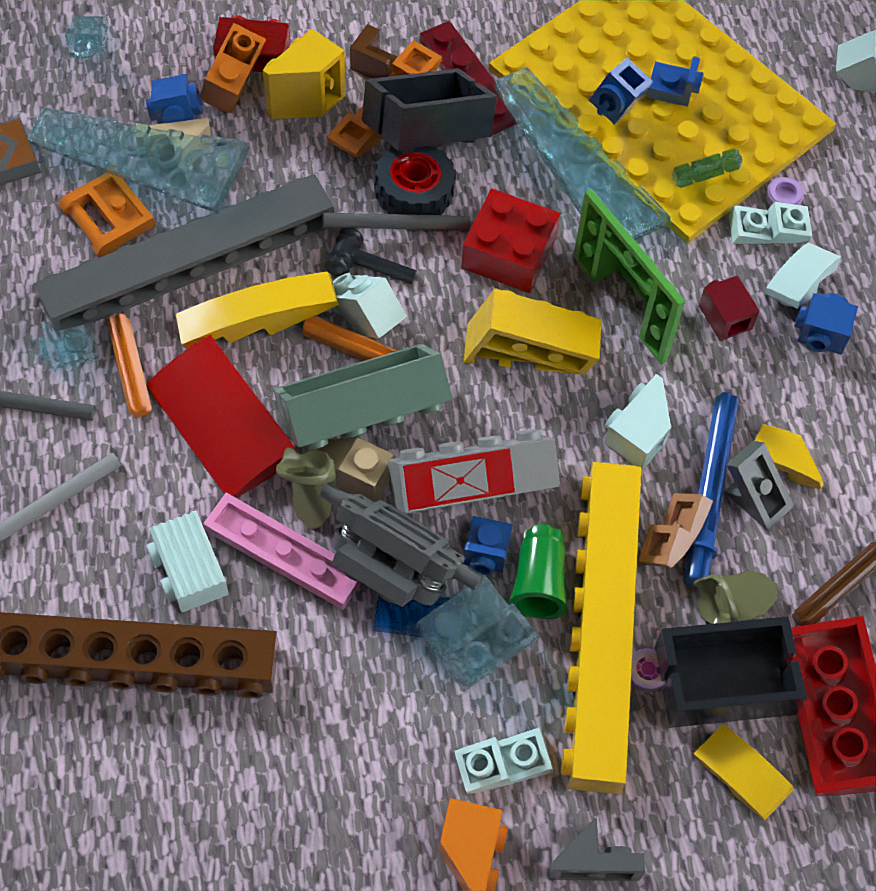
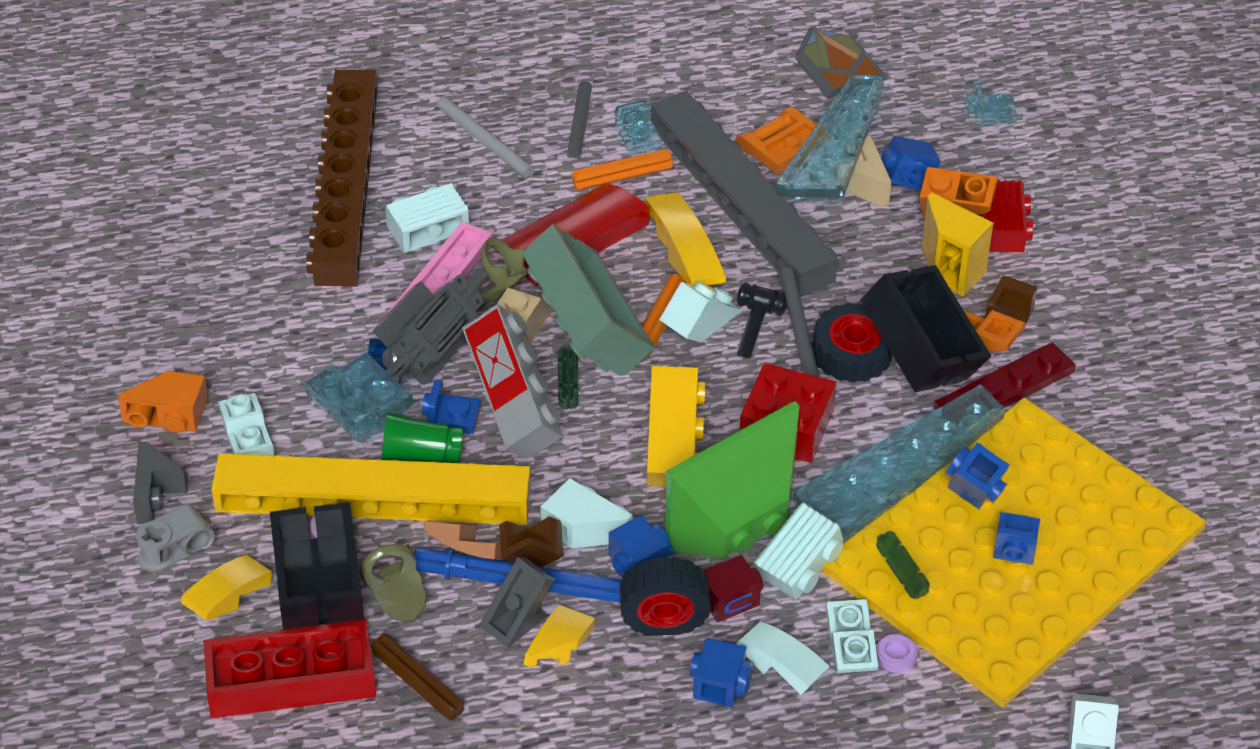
camera: 90 degrees right, 15 degrees down
none -> light grey piece [136,504,216,571]
none -> reddish brown panel [499,517,564,567]
none -> clear green axle [558,346,579,409]
none -> blue brick [609,515,674,577]
none -> black wheel [619,556,711,636]
none -> light aqua brick [753,503,844,600]

